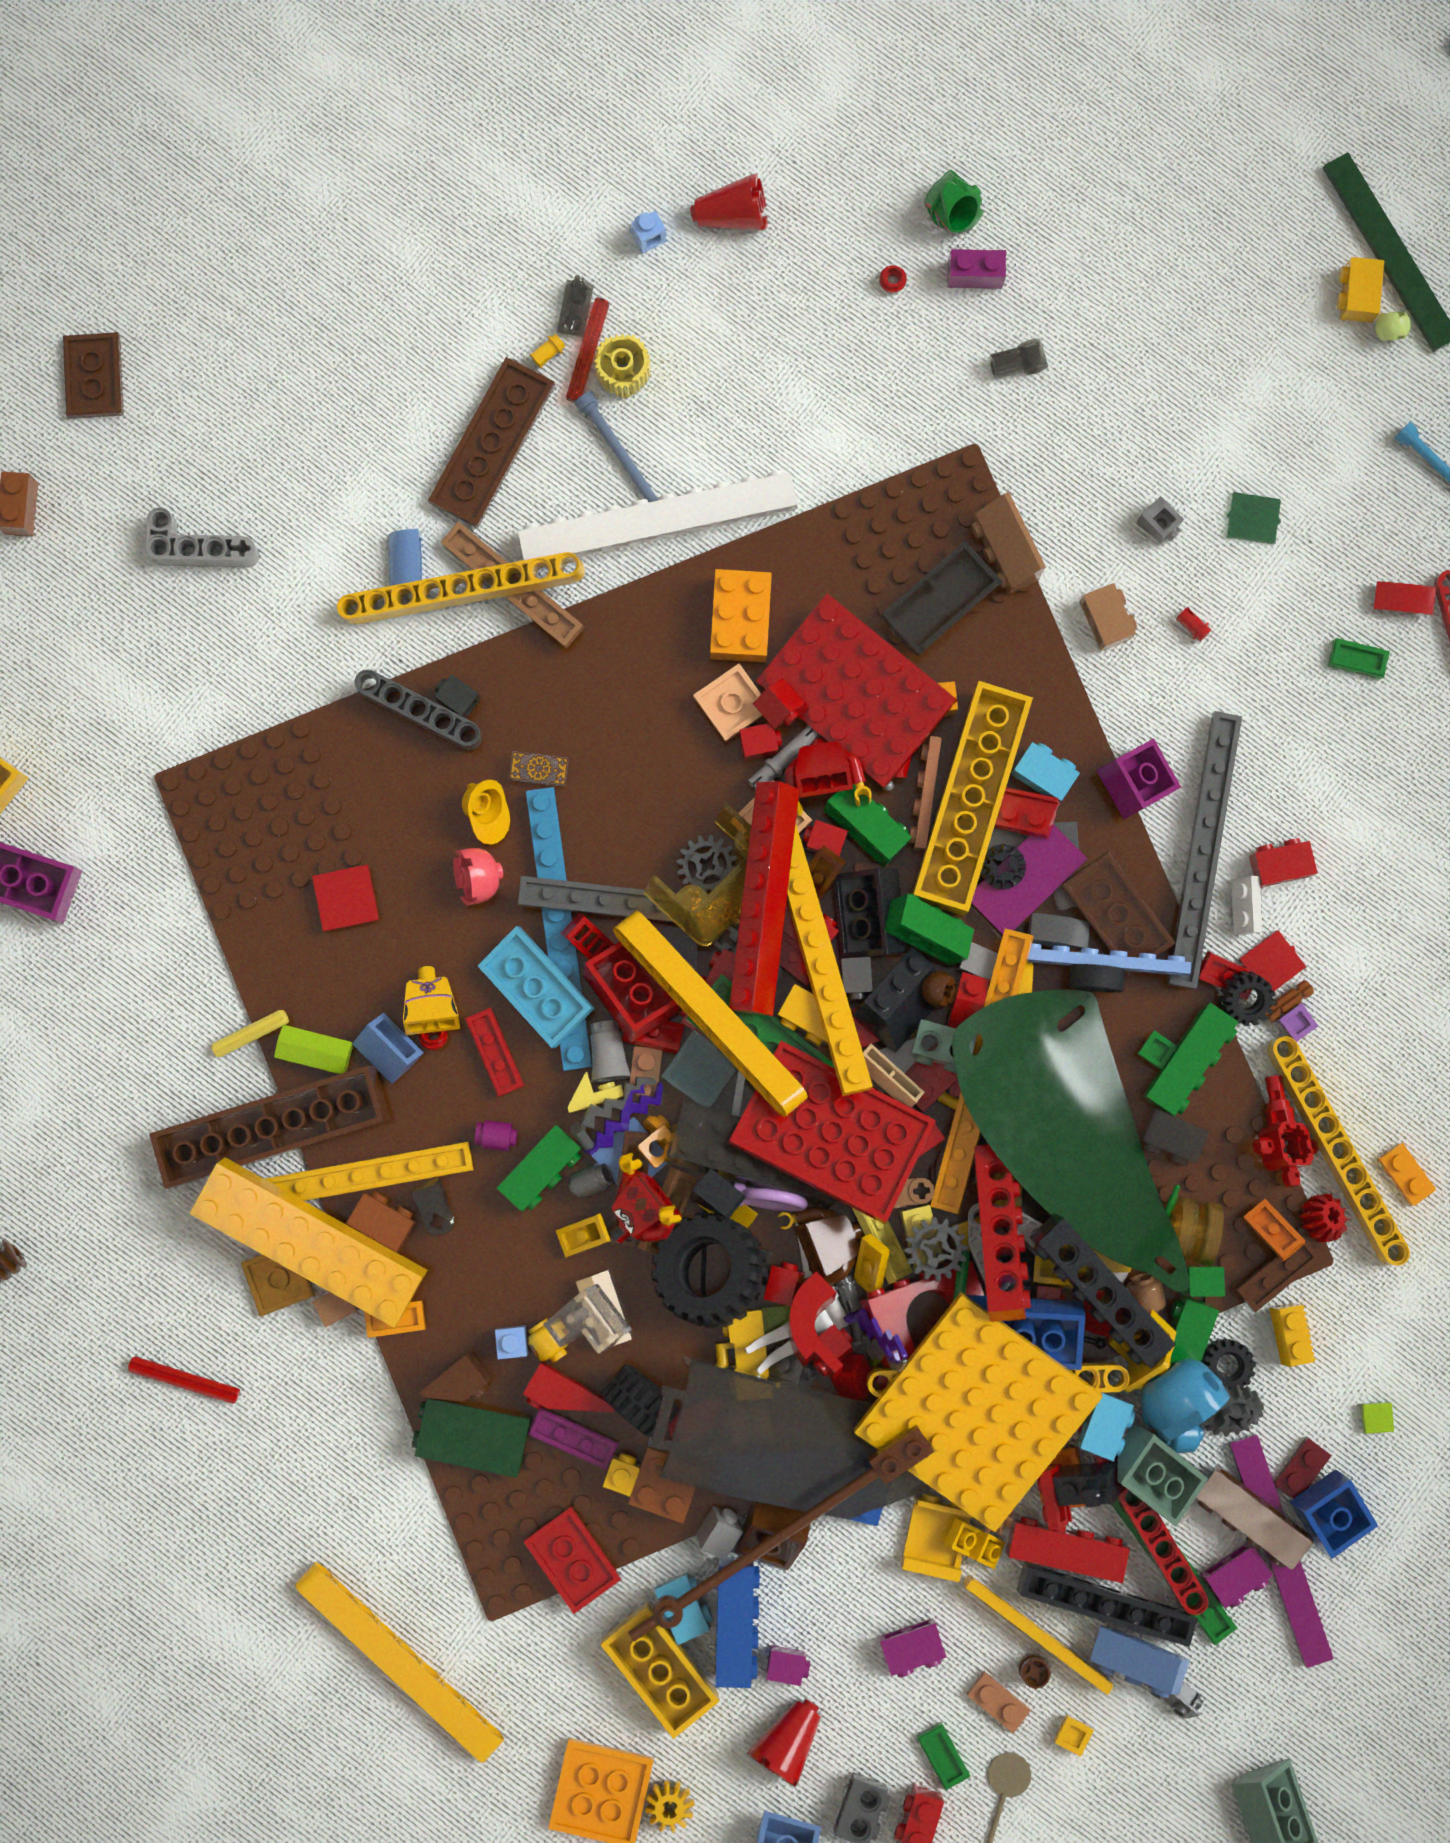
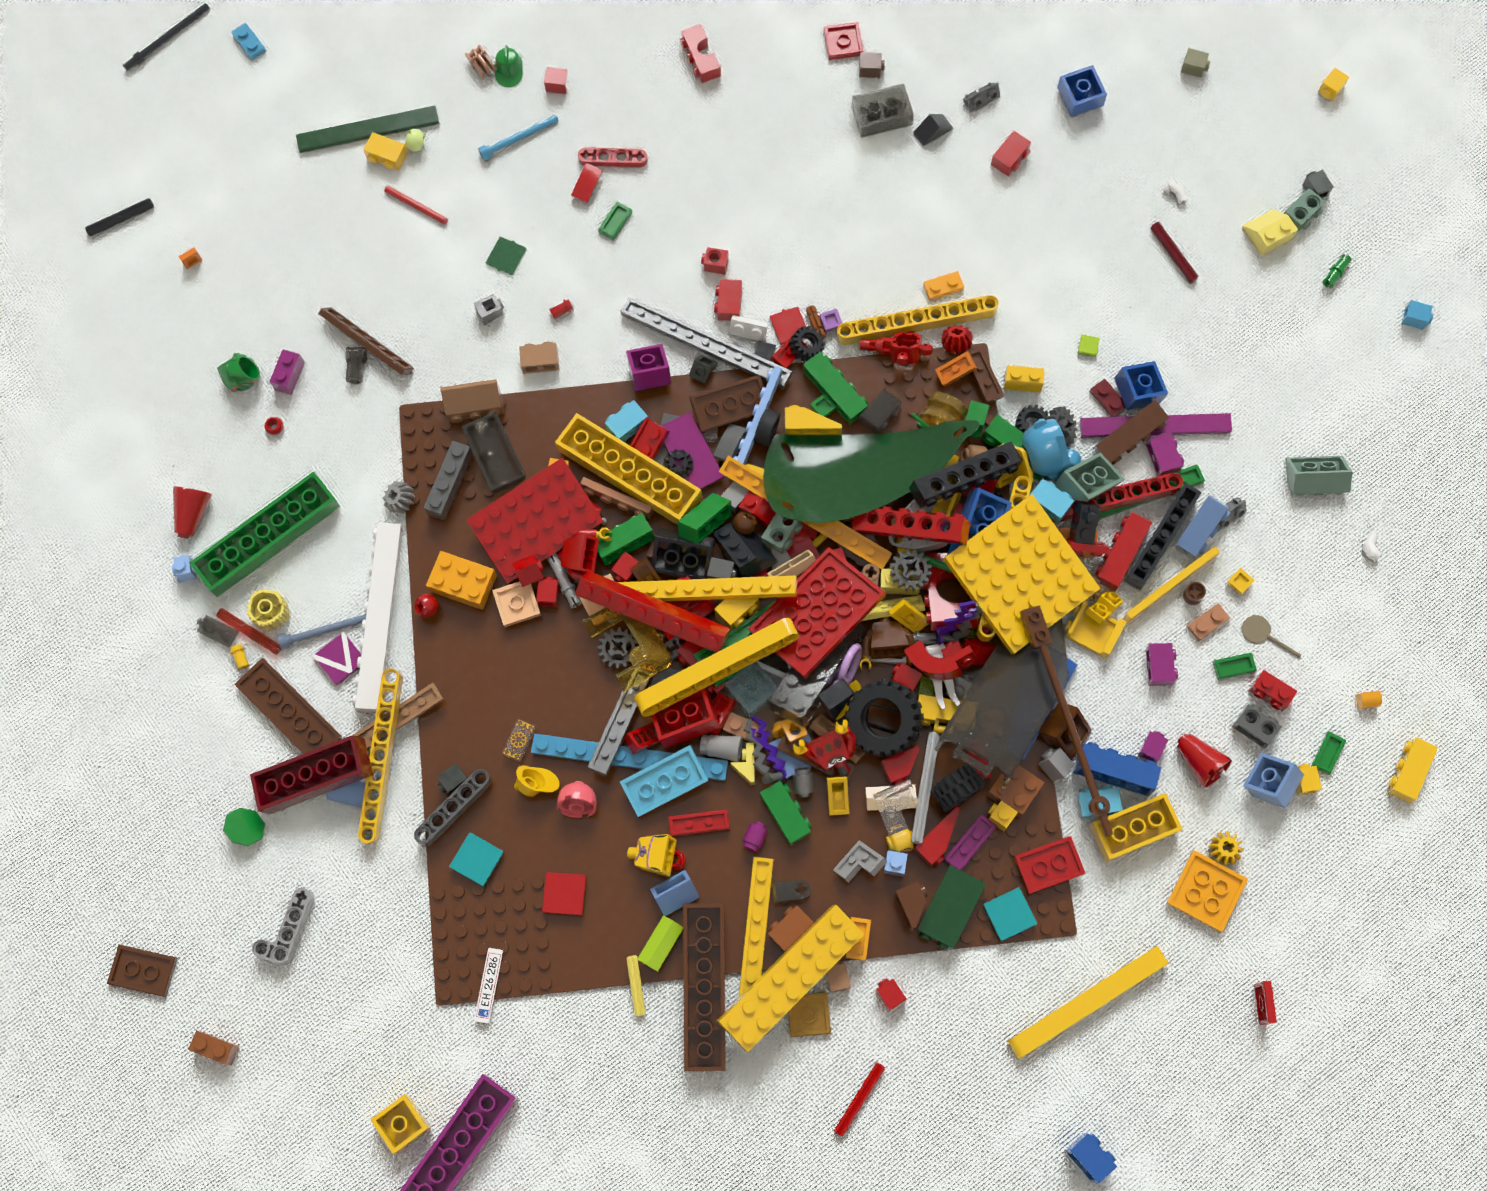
camera: 65 degrees left, 10 degrees down
none -> orange tile [178,247,202,269]
none -> green brick [189,471,340,597]
none -> green piece [223,808,265,847]
none -> dark red brick [250,735,373,814]
none -> magenta tile [313,632,362,686]
none -> reddish brown tile [318,307,414,375]
none -> light grey gear [382,481,415,514]
none -> red bar [384,185,448,225]
none -> red piece [414,594,439,618]
none -> dark grey brick [424,441,473,521]
none -> teal tile [449,832,504,887]
none -> white sticker [474,948,503,1023]
none -> pearl dark grey bracket [689,355,718,383]
none -> red brick [701,247,729,275]
none -> black tile [754,341,776,362]
none -> yellow slope [785,405,842,435]
none -> light grey plate [833,840,887,883]
none -> red brick [876,978,907,1011]
none -> red slope [881,746,919,786]
none -> light grey axle [911,732,940,844]
none -> teal tile [983,887,1037,941]
none -> blue brick [1064,1133,1117,1184]

